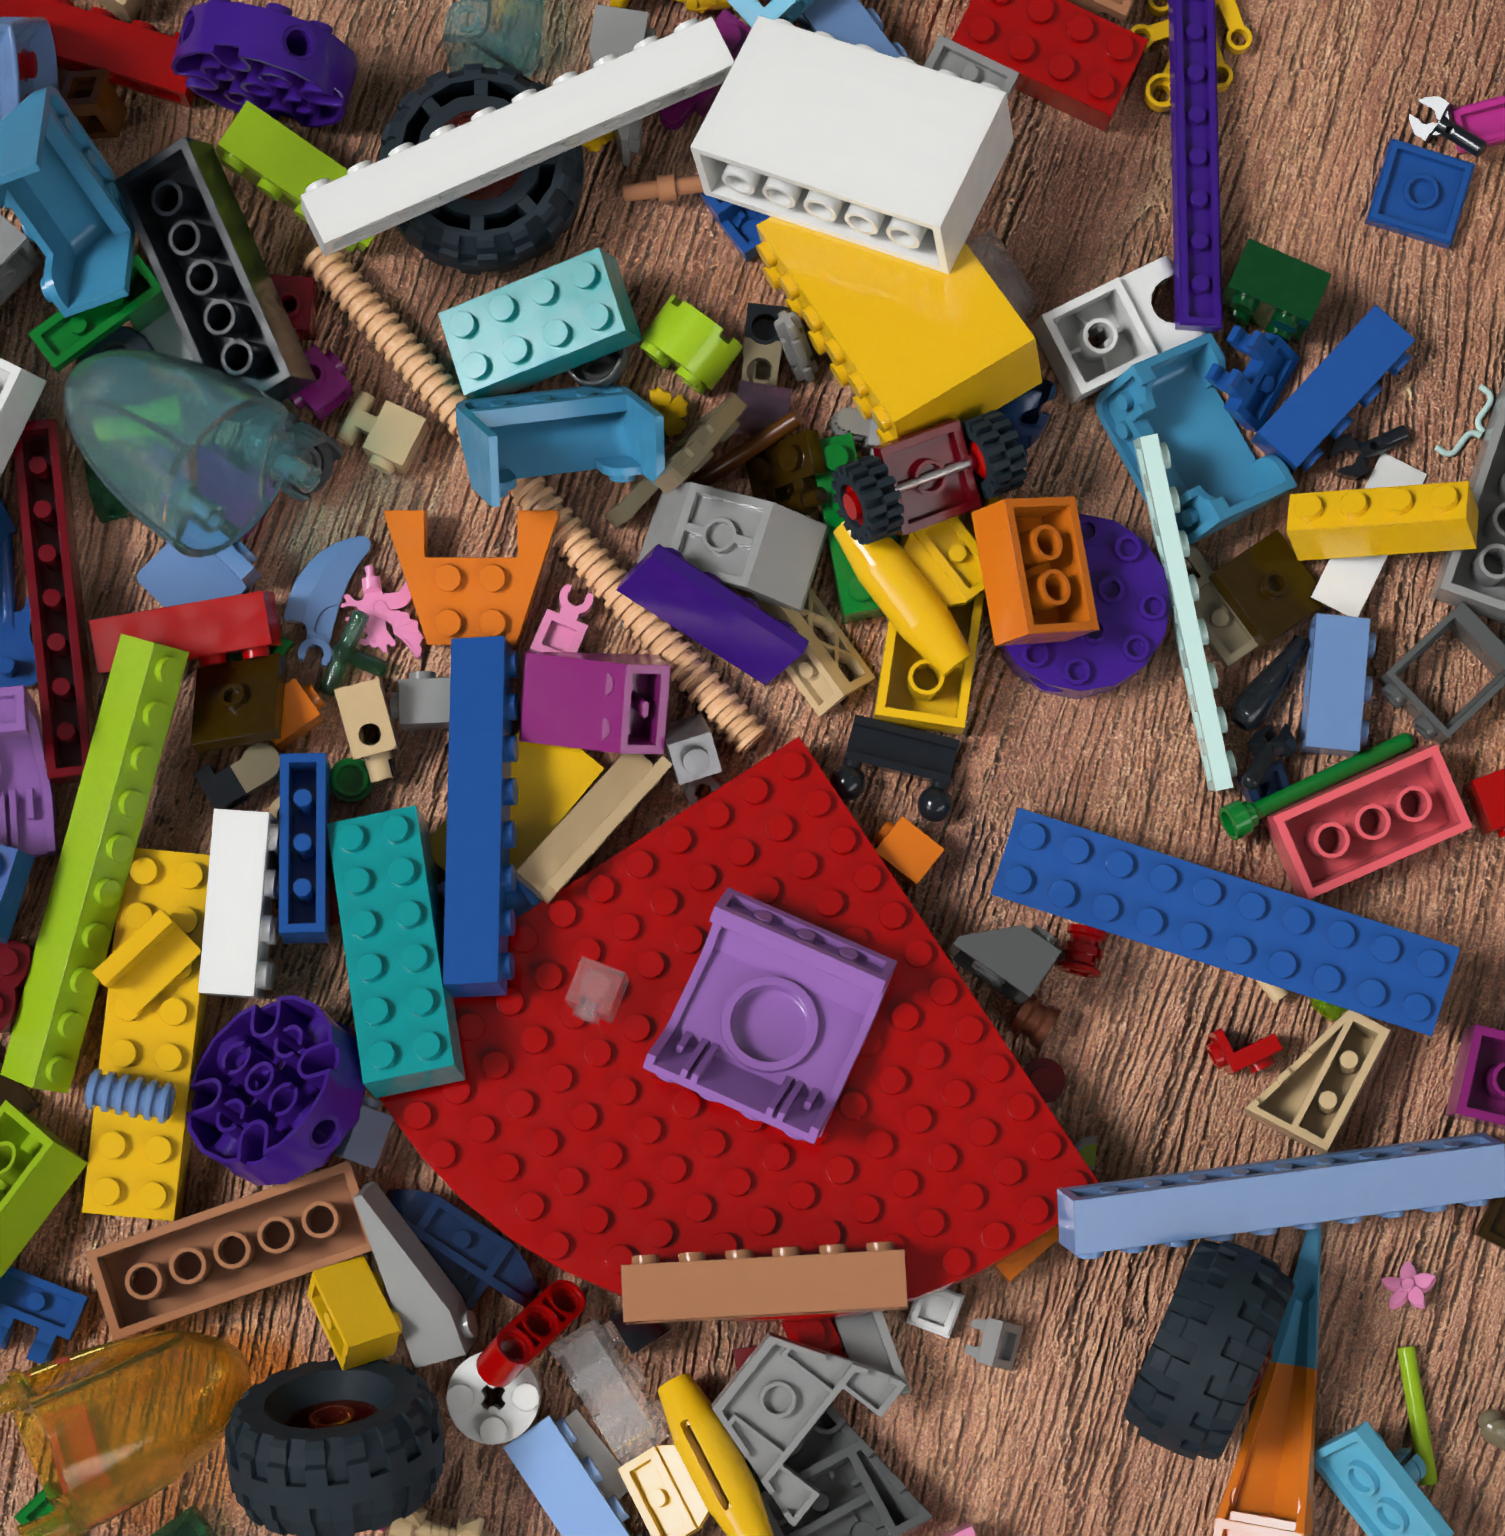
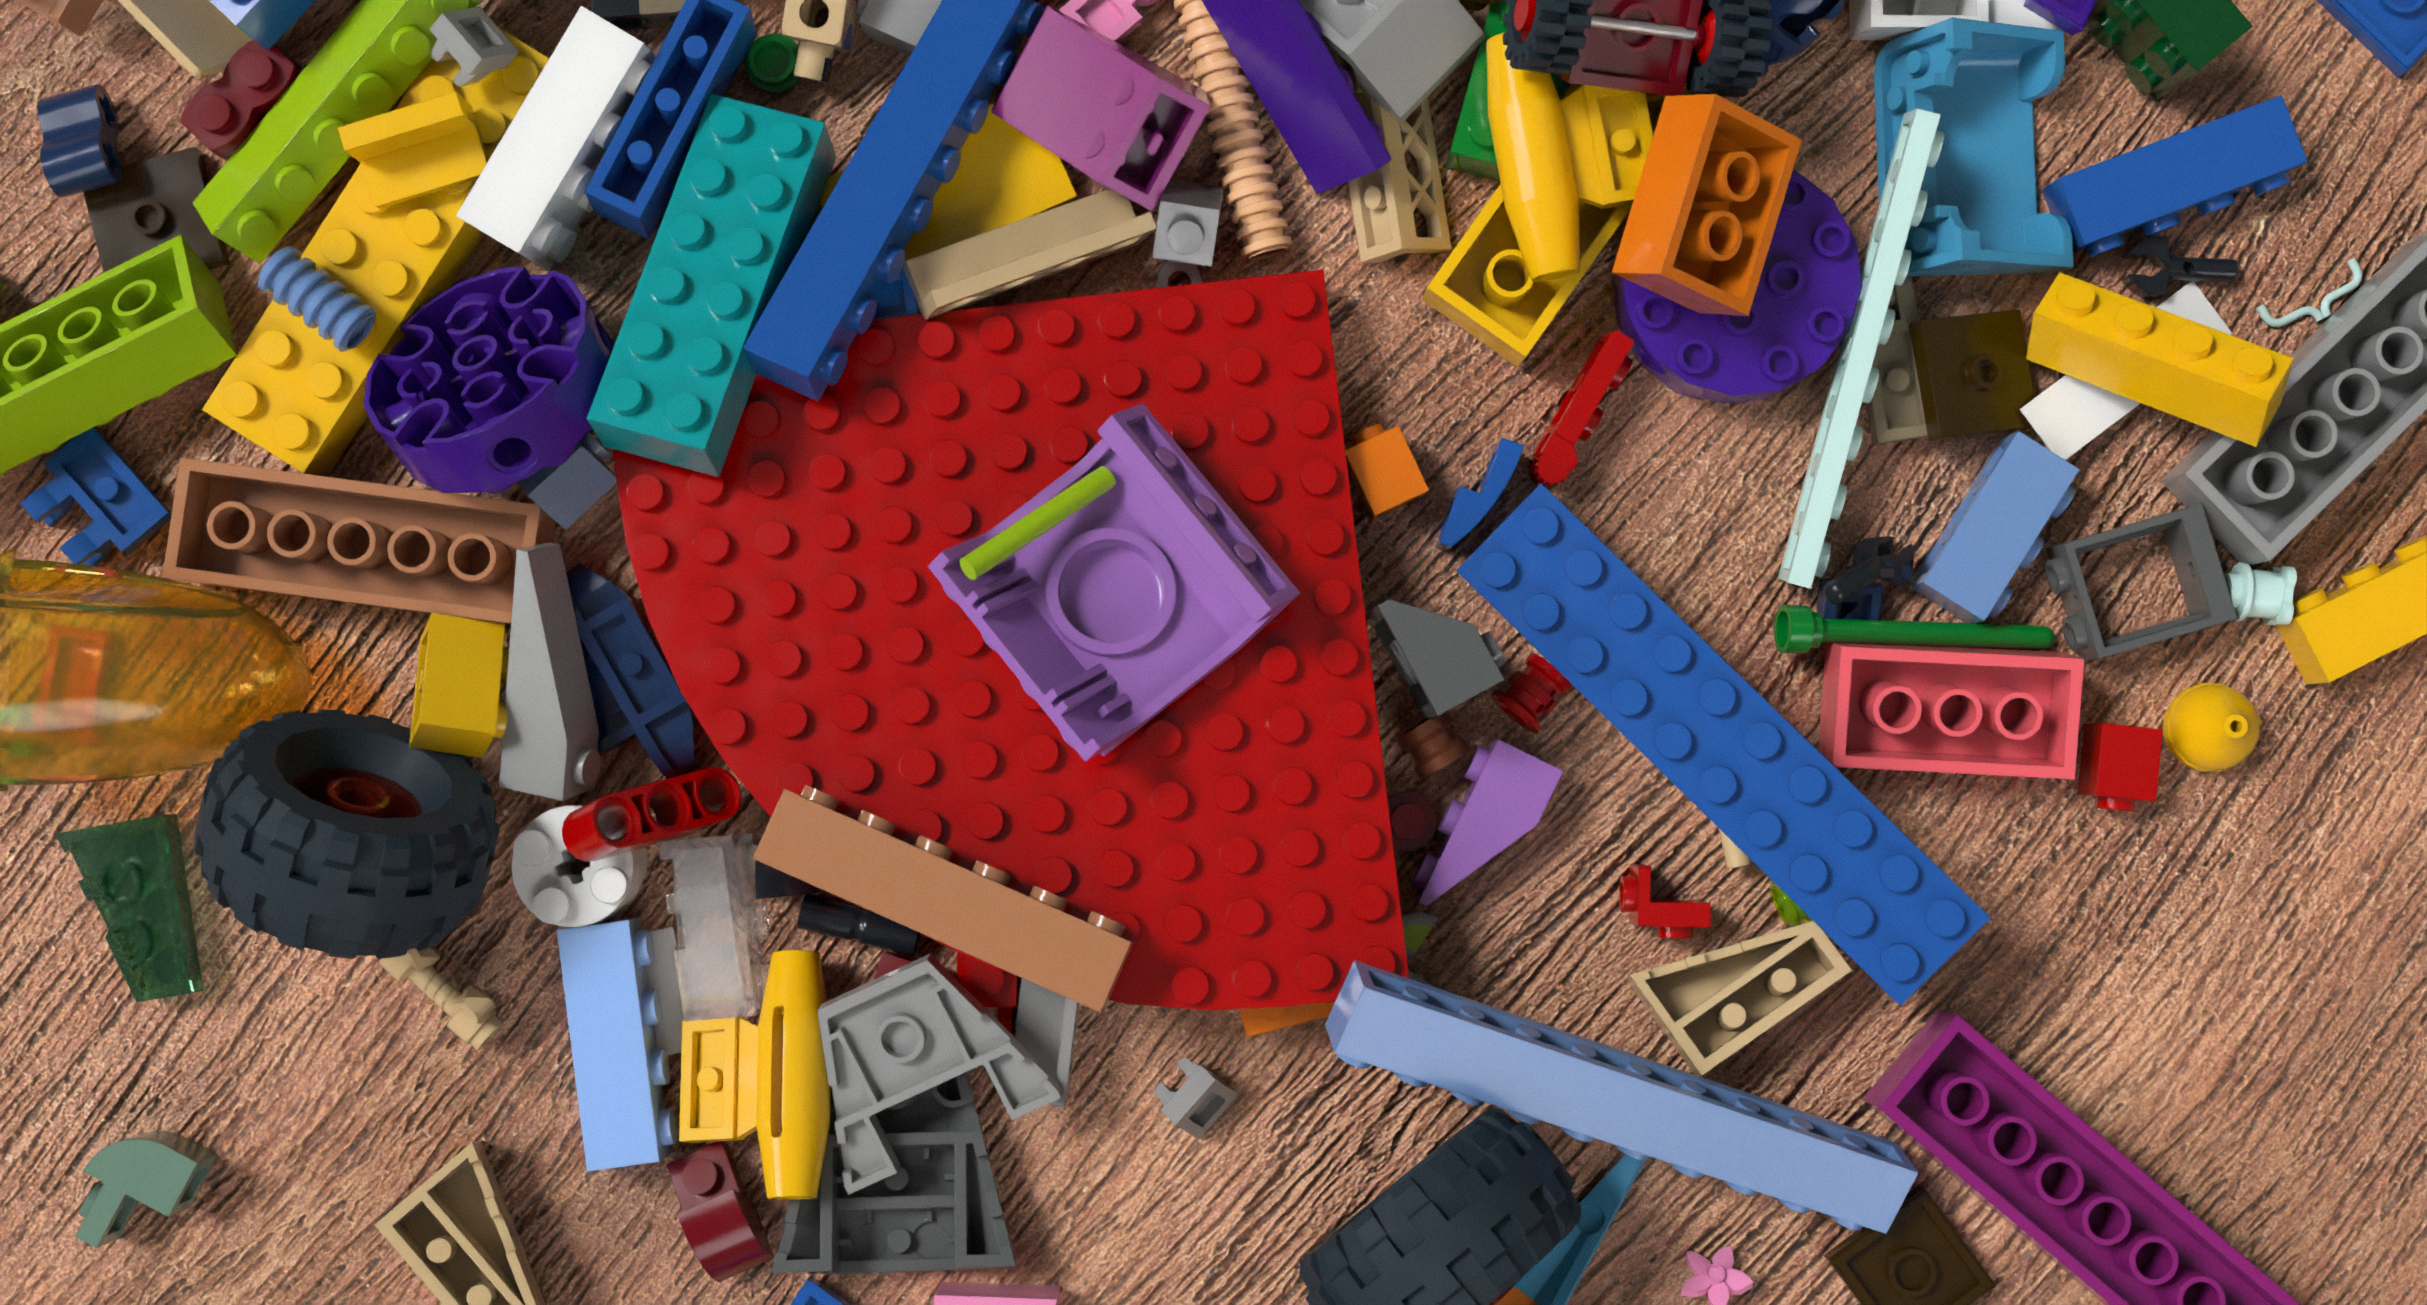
camera: 30 degrees right, 5 degrees up
clear brick [565,956,629,1025] -> none
black gear [830,714,960,822] -> none
white tile [906,1289,965,1339] -> none
blue plate [1205,325,1300,433] -> none
black piece [1230,635,1309,731] -> none
none -> light grey tile [430,6,519,86]
none -> black piece [797,894,921,957]
none -> lime bar [960,466,1116,580]
none -> medium lavender slope [1411,739,1563,906]
none -> blue slope [1435,438,1525,551]
none -> red hinge [1527,330,1634,486]

